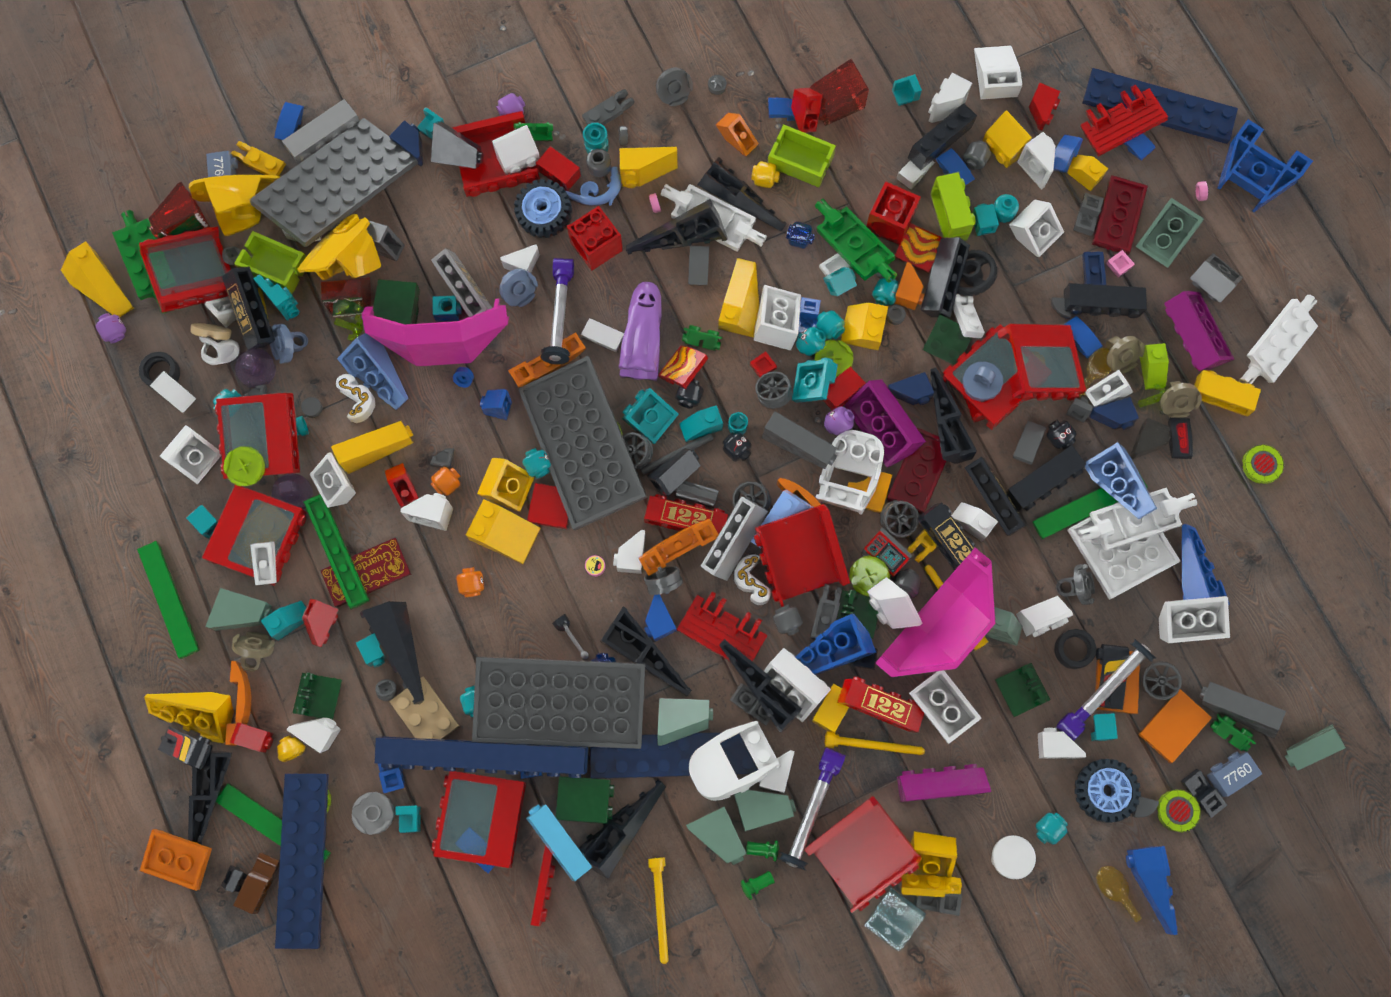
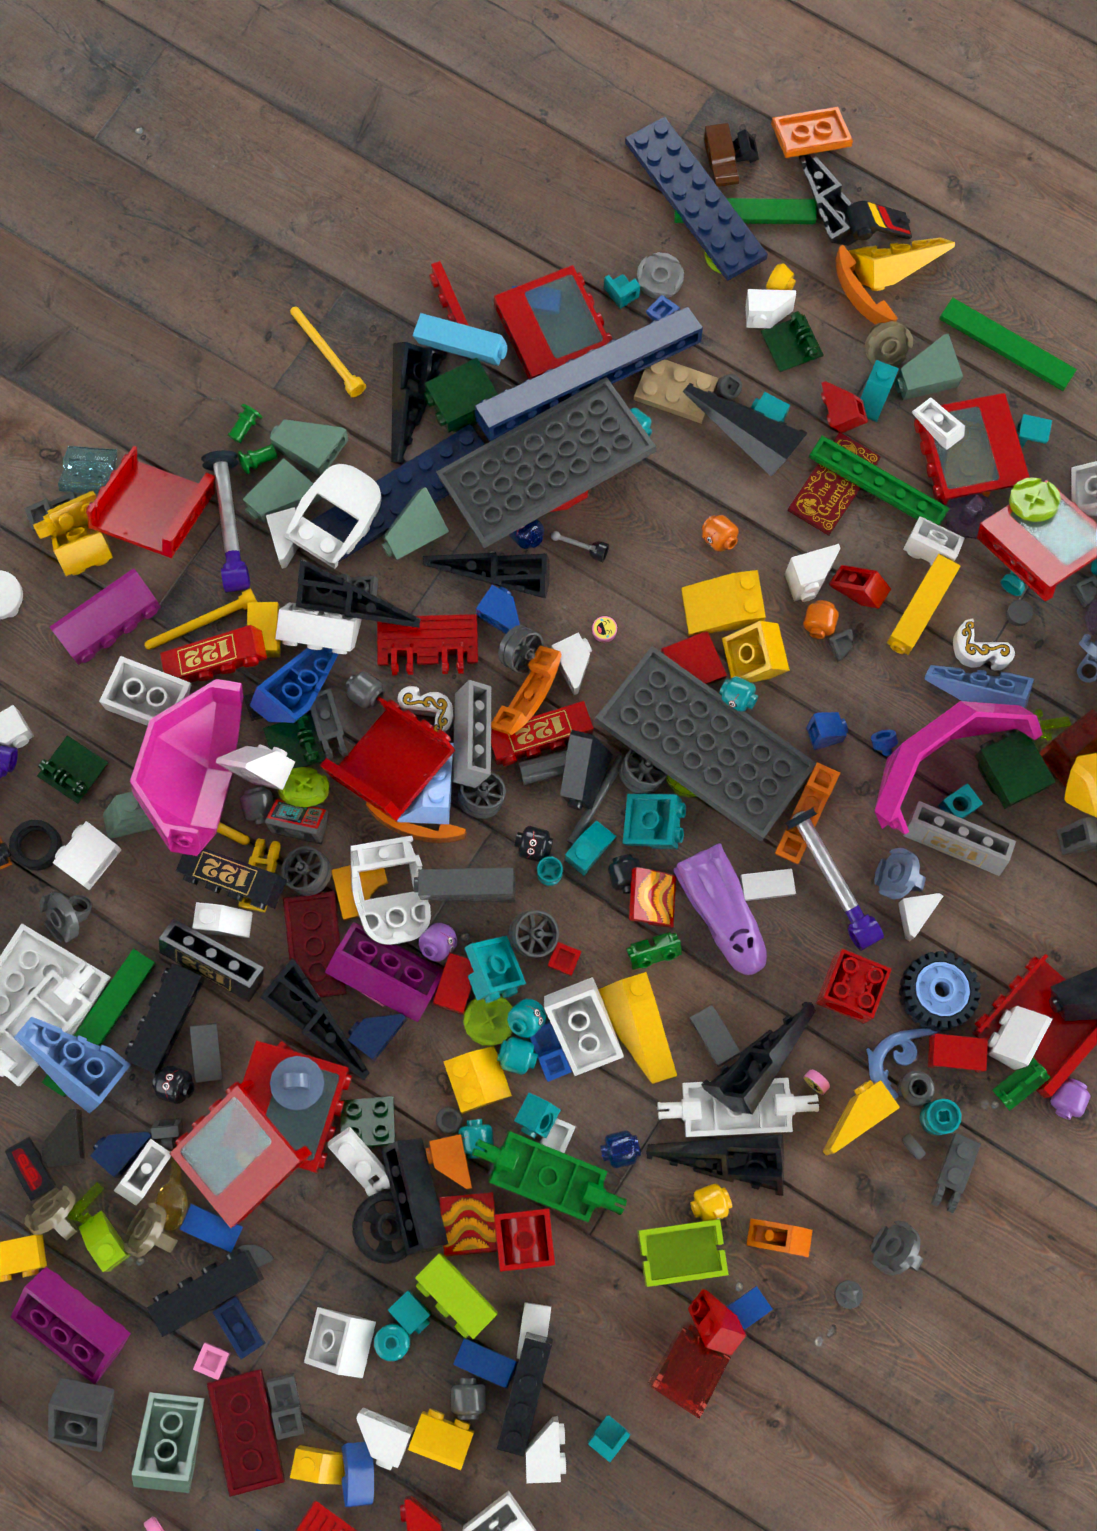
camera: 145 degrees right, 0 degrees up
slope [229,722,273,753] -> none

